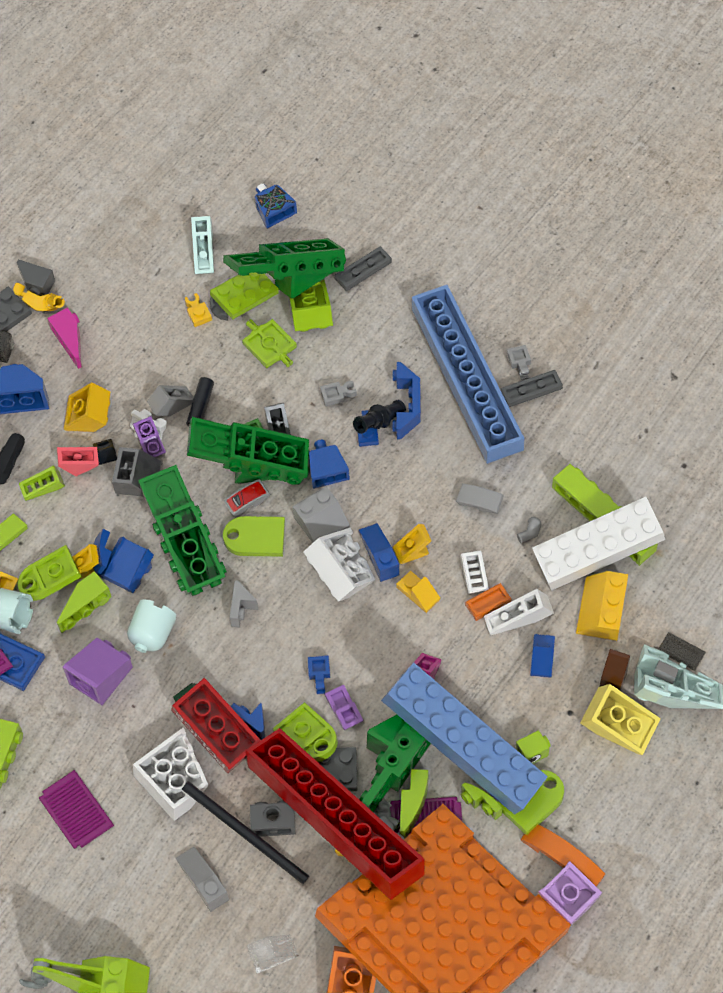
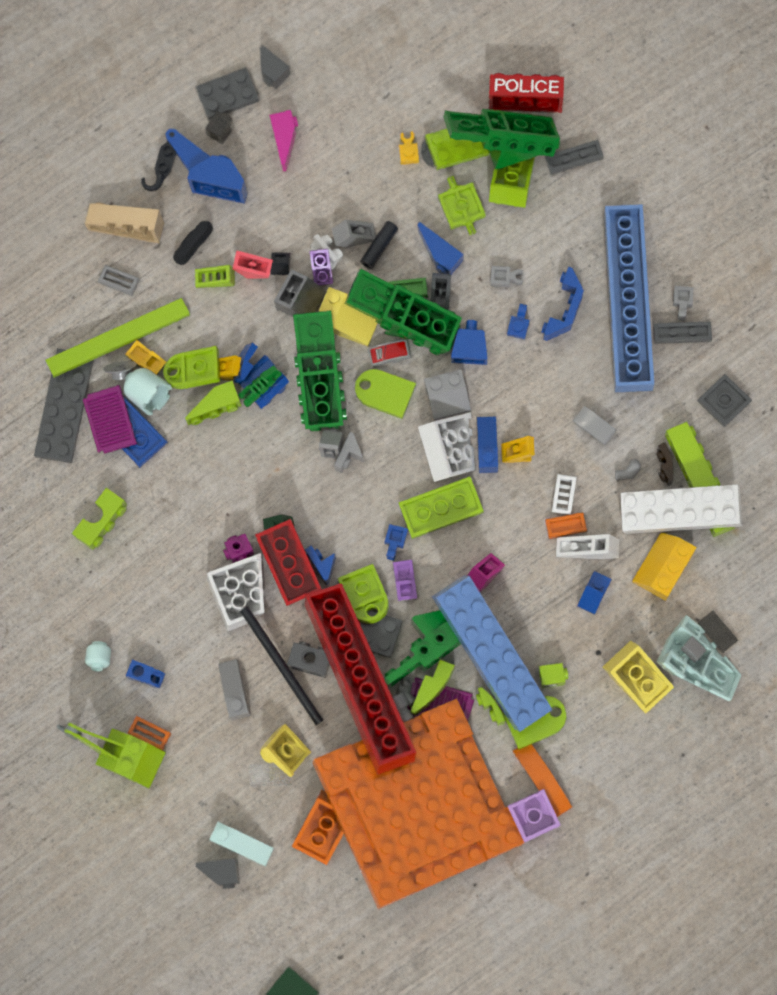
camera: 25 degrees right, 15 degrees up
yellow arm [13,282,65,311] -> none
magenta window [39,770,114,849] -> none
medium lavender slope [63,638,133,705] -> none
yellow slope [64,382,111,432] -> none
light aqua cylinder [127,599,176,653] -> none
light aqua slope [191,216,214,274] -> none
torso [255,184,297,229] -> none
black piece [353,400,406,434] -> none
yellow slope [396,570,440,613] -> none
reddish brown slope [600,649,630,691] -> none
none -> light aqua head [85,641,111,672]
none -> blue leg [126,660,165,689]
none -> orange tile [128,716,172,751]
none -> magenta brick [223,533,254,563]
none -> green hinge [238,365,282,407]
none -> light yellow slope [260,724,311,777]
none -> light yellow slope [318,287,378,346]
none -> light grey slope [319,428,343,459]
none -> lime plate [398,476,484,539]
none -> blue slope [417,222,464,275]
none -> red brick [489,73,564,113]
none -> dark brown slope [656,442,674,486]
none -> dark grey plate [697,374,752,428]

